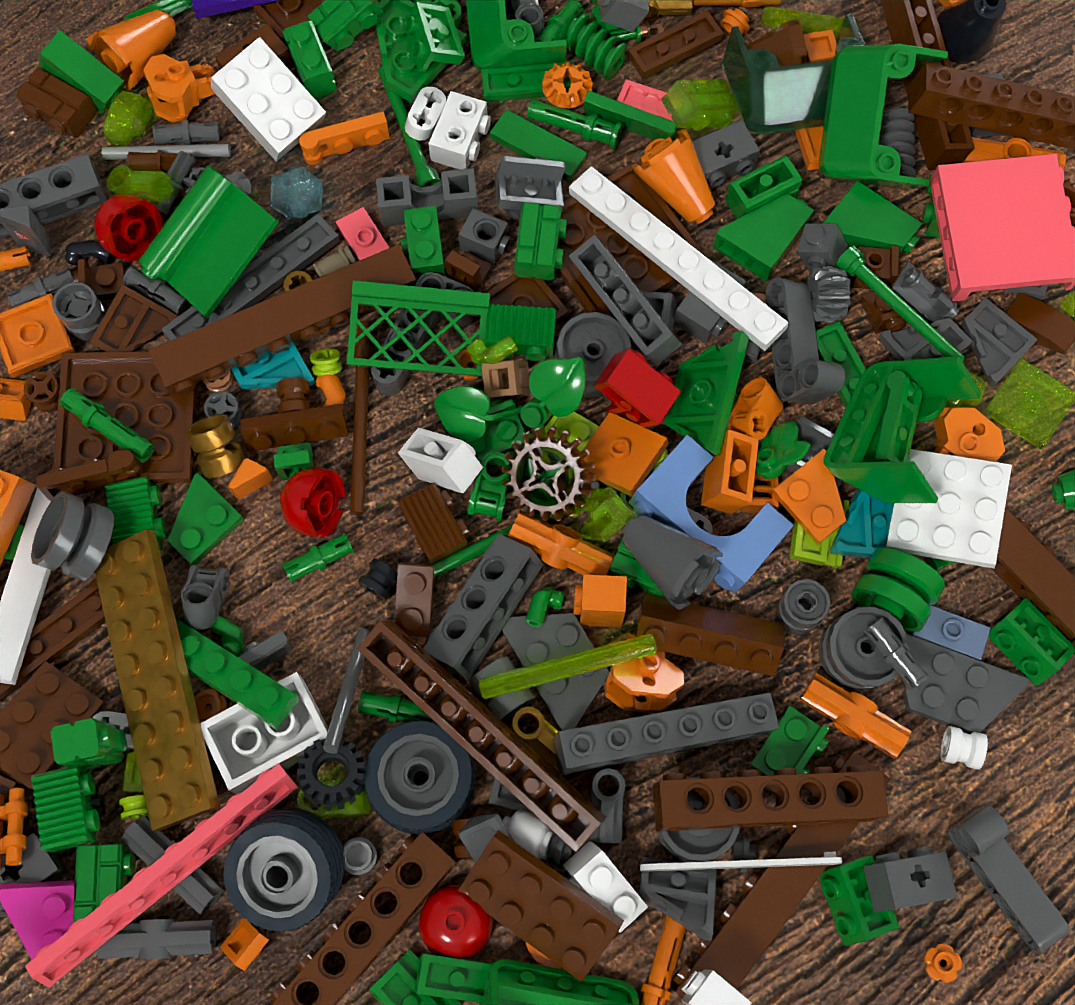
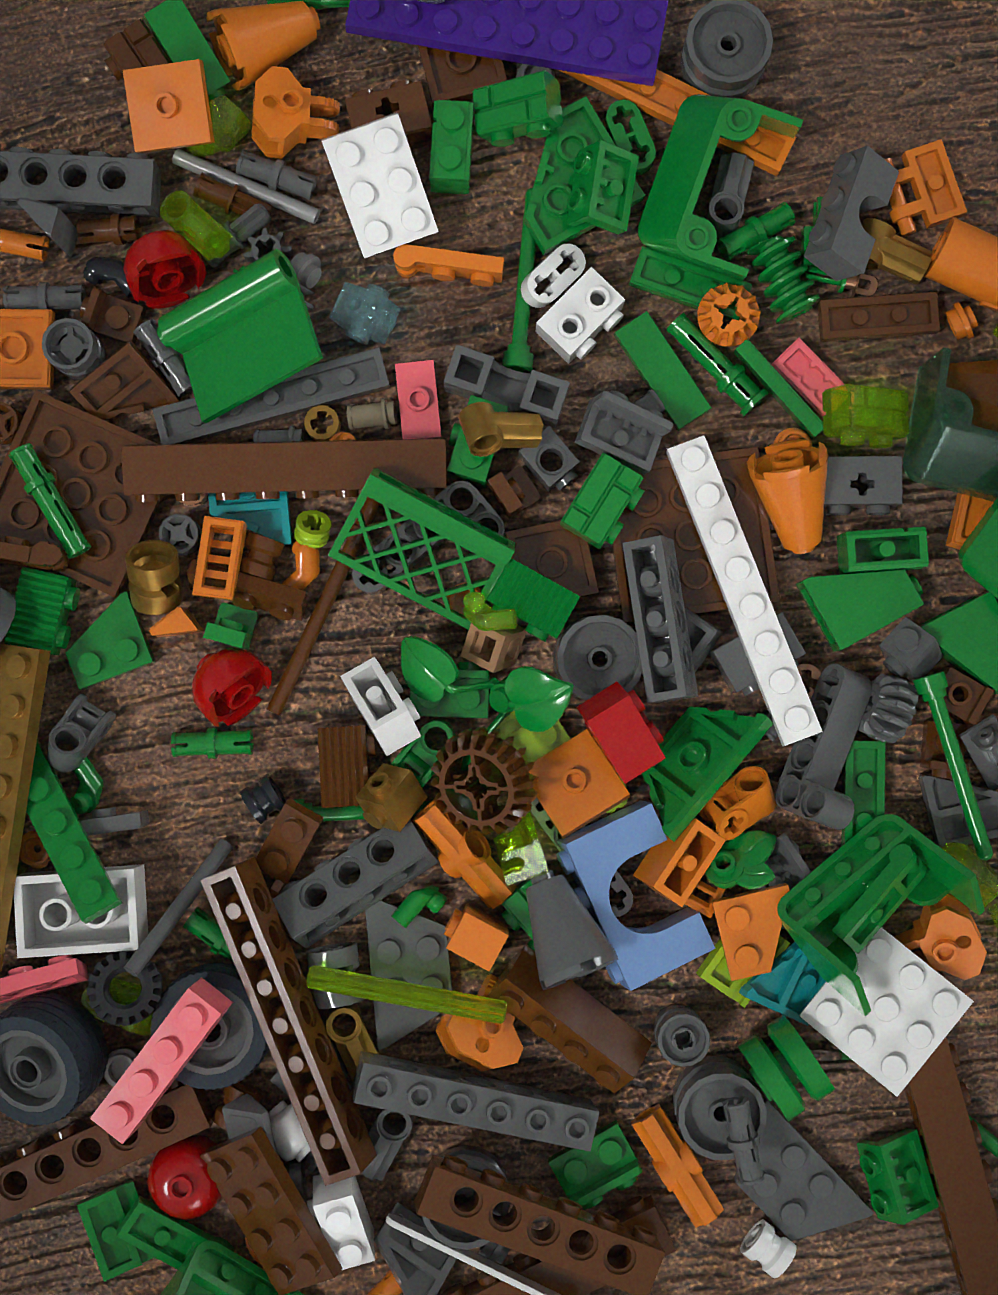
camera: 25 degrees right, 15 degrees up
sand blue plate [911,605,991,661] -> none
none -> reddish brown pin [77,213,141,245]
none -> coral brick [90,977,233,1144]
none -> orange plate [123,59,215,153]
none -> orange slope [192,516,247,601]
none -> pearl gold brick [355,763,427,832]
none -> pearl gold piece [458,402,543,457]

